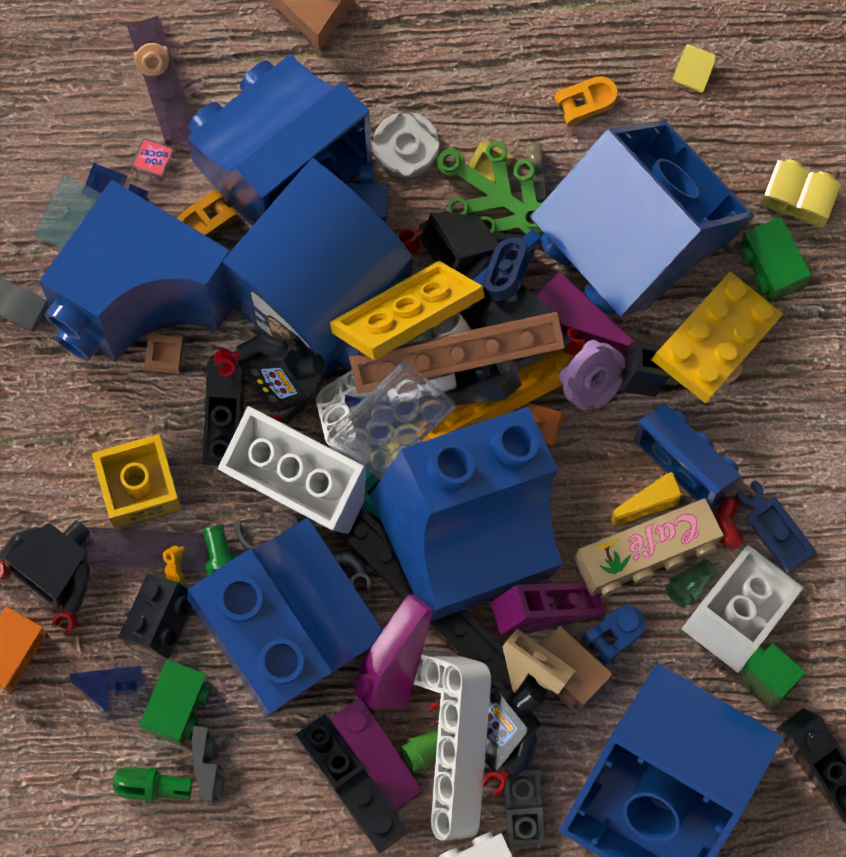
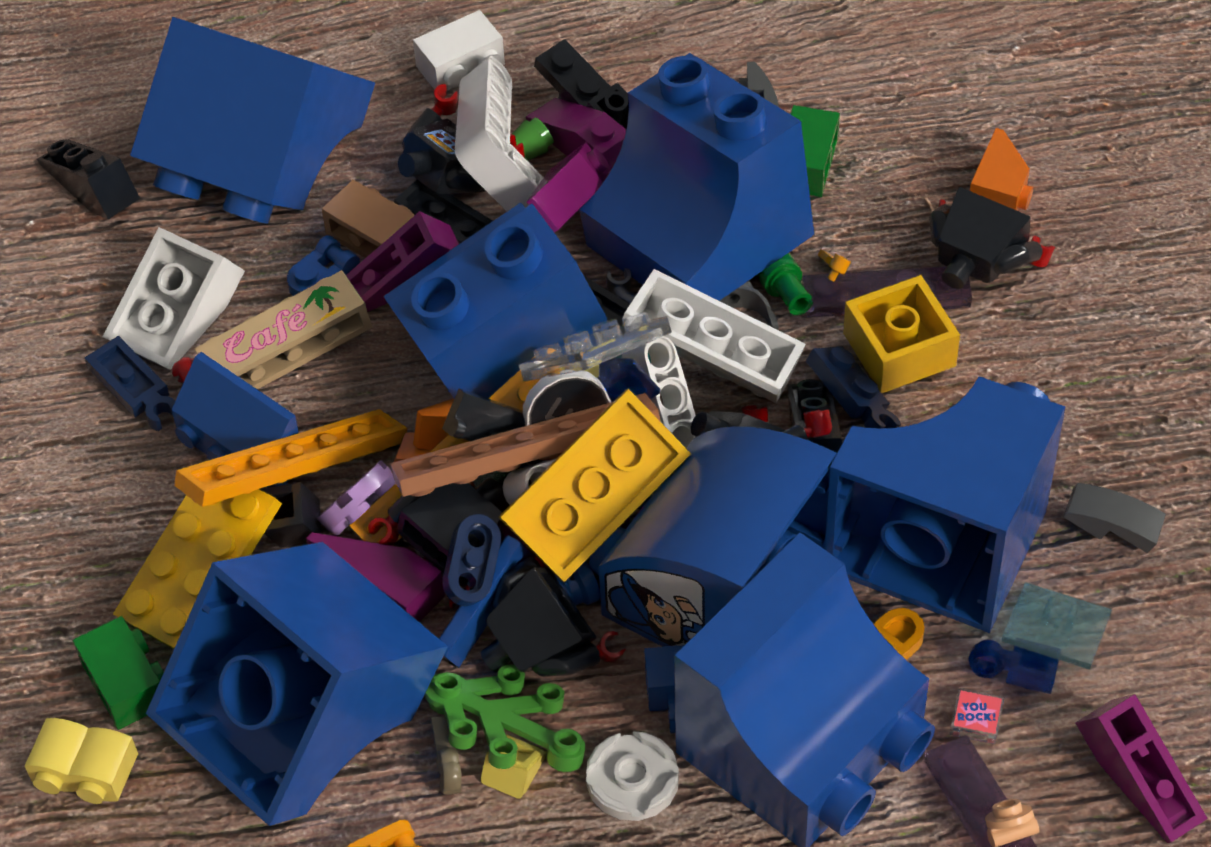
camera: 175 degrees right, 20 degrees down
clear blue slope [70,666,146,718] -> none
green arm [113,767,193,804] -> none
black bracket [118,574,193,659] -> none
tan slope [503,629,576,694] -> none
dark grey slope [504,768,545,846] -> none
yellow slope [611,472,681,527] -> none
clear green cone [665,558,718,608] -> none
green brick [741,643,805,712] -> none
none -> light orange plate [174,409,407,507]
none -> dark blue plate [806,346,901,429]
none -> magenta slope [1075,694,1208,843]

